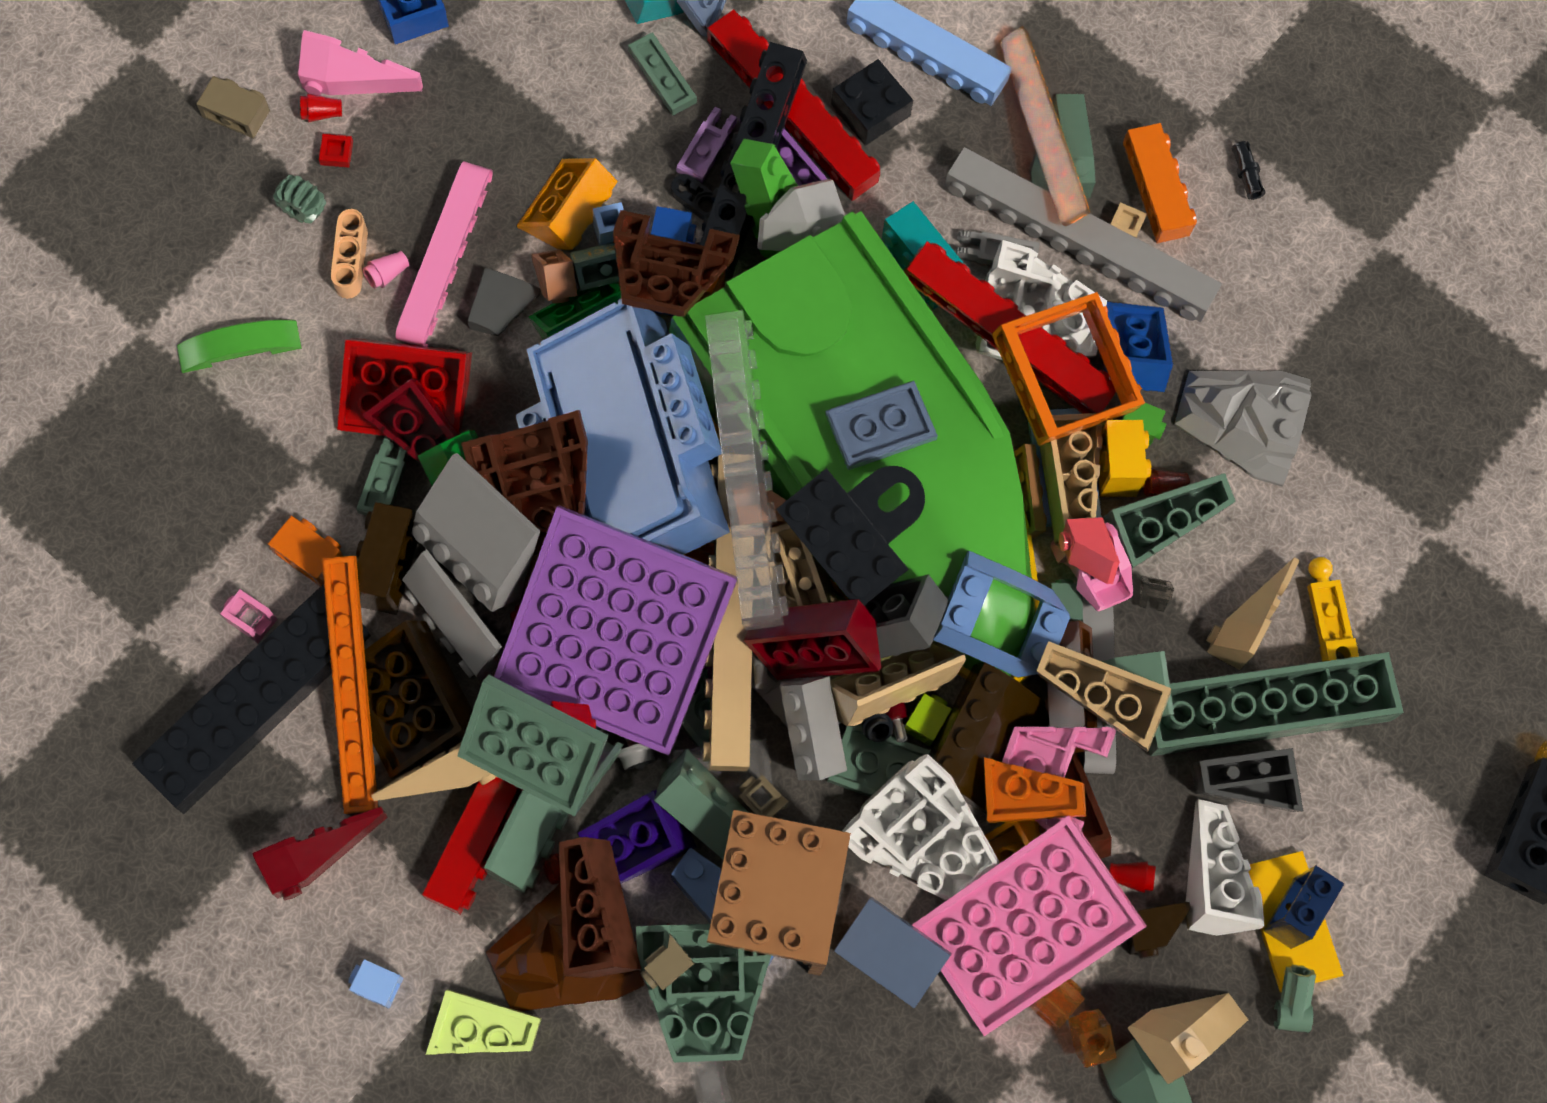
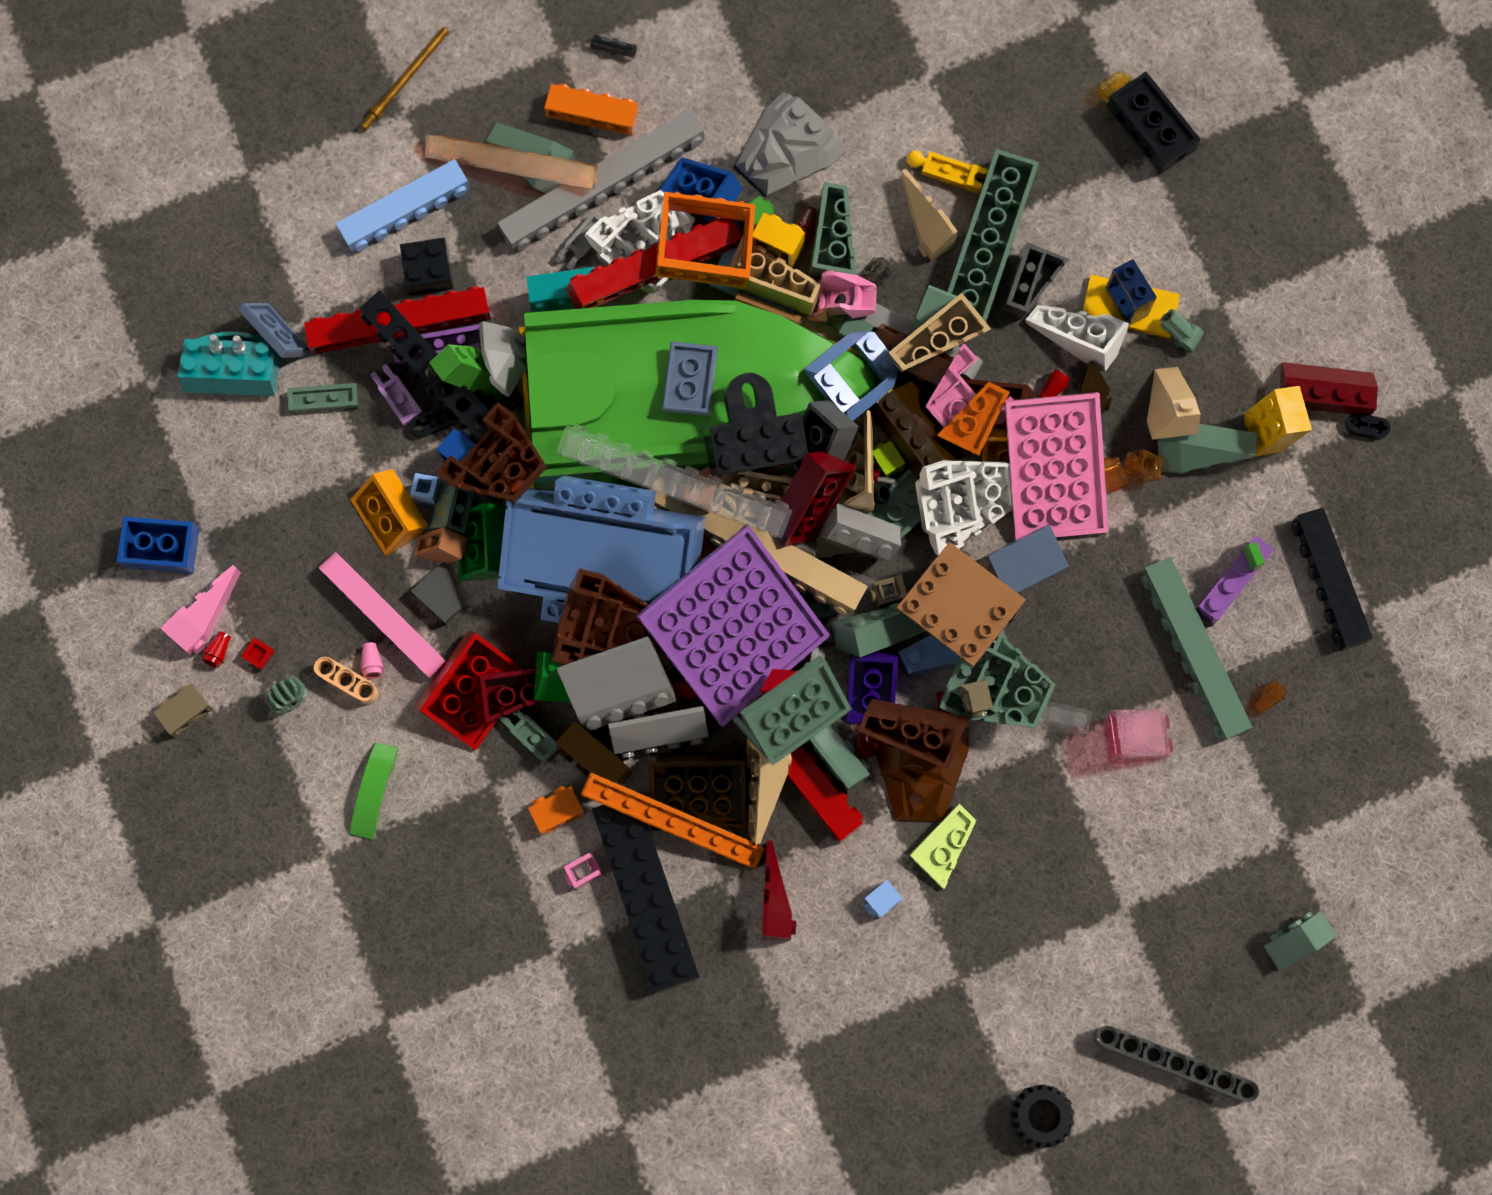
camera: 55 degrees left, 5 degrees up
coral slope [1059,517,1120,584] -> none
tan plate [1111,202,1147,238] -> none

